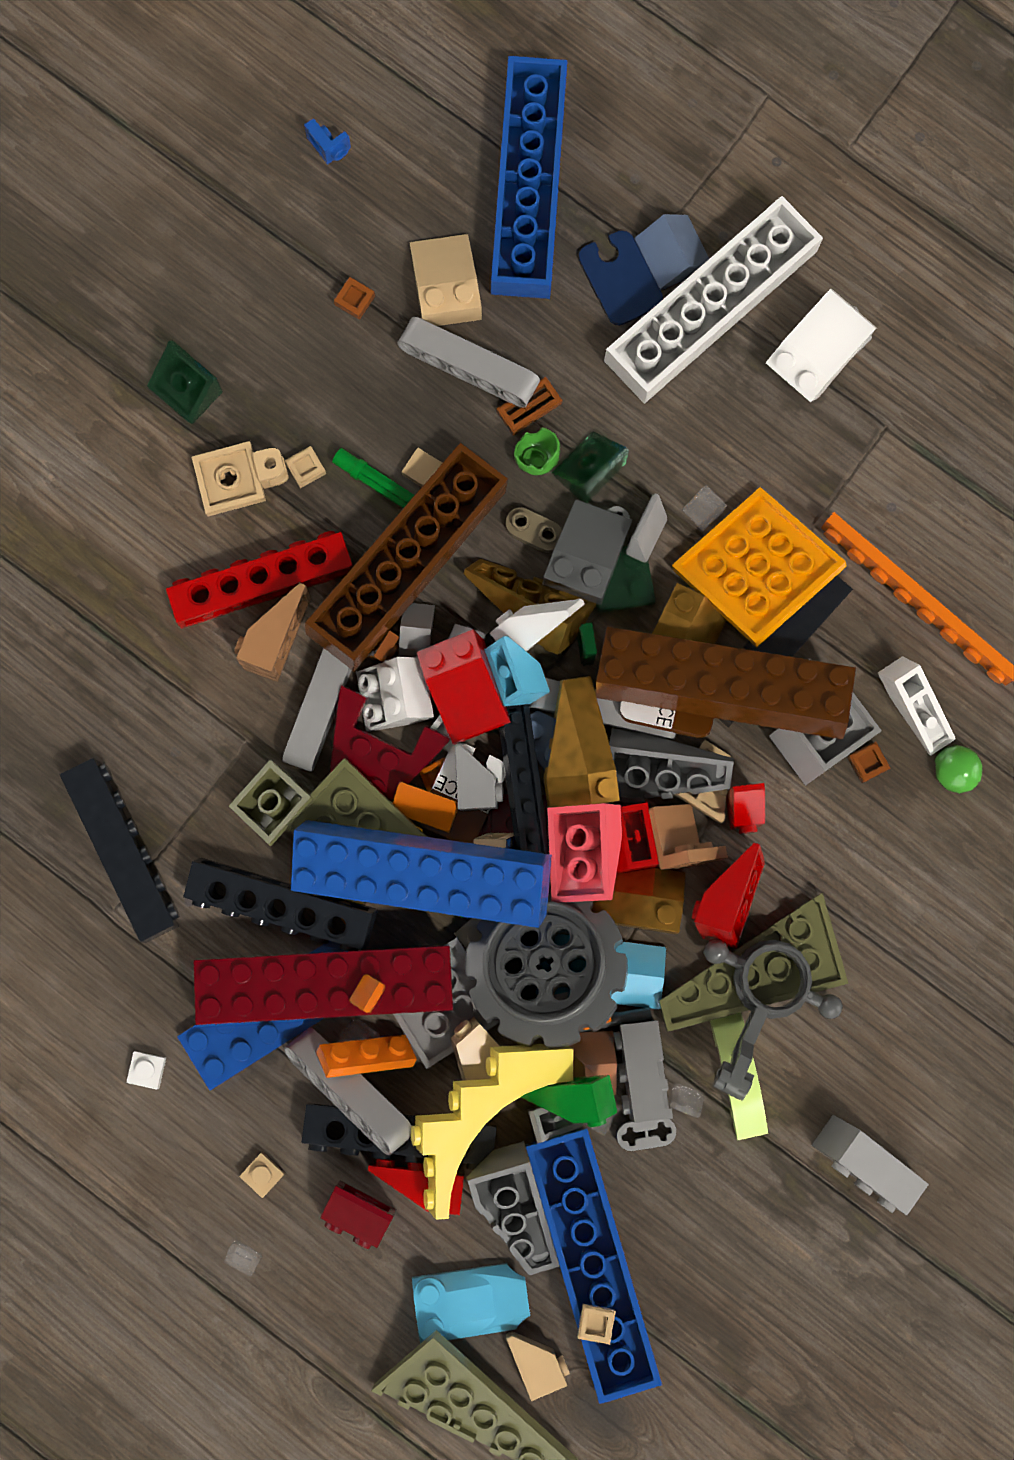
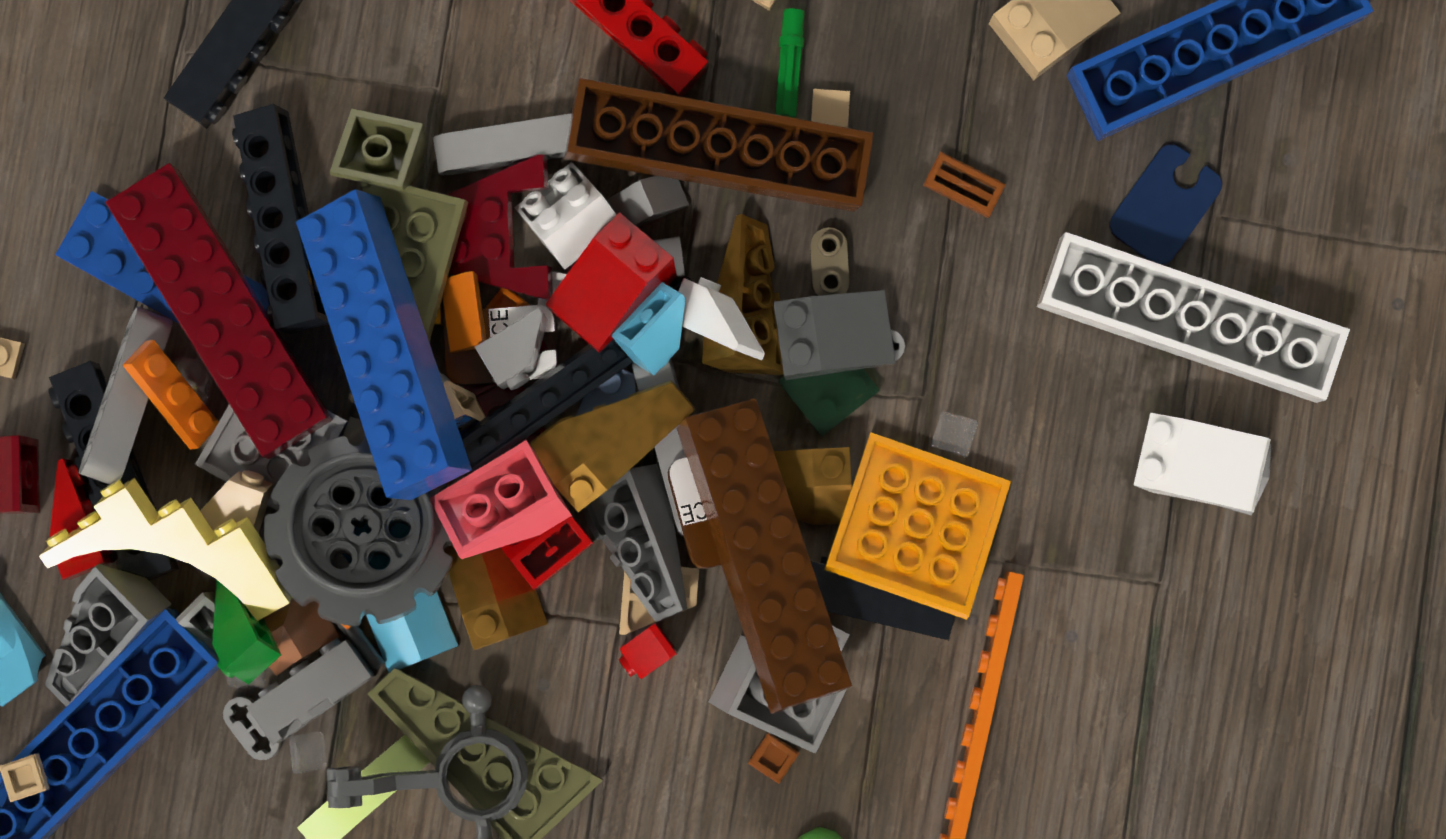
camera: 65 degrees right, 5 degrees up
white plate [126,1051,166,1089] -> none
medium nougat slope [234,583,311,682] -> none
orange slope [350,975,386,1013] -> none
dark orange plate [367,630,399,663] -> none
light grey beam [397,317,540,408] -> none
bright green hair [514,427,560,475] -> none
clear green slope [552,431,629,503] -> none
dark green tile [577,623,597,666] -> none
light grey slope [626,493,667,562] -> none
sand blue slope [634,214,709,290] -> none
medium nougat bracket [649,804,728,870] -> none
red slope [692,843,765,949] -> none
white slope [878,656,956,755] -> none

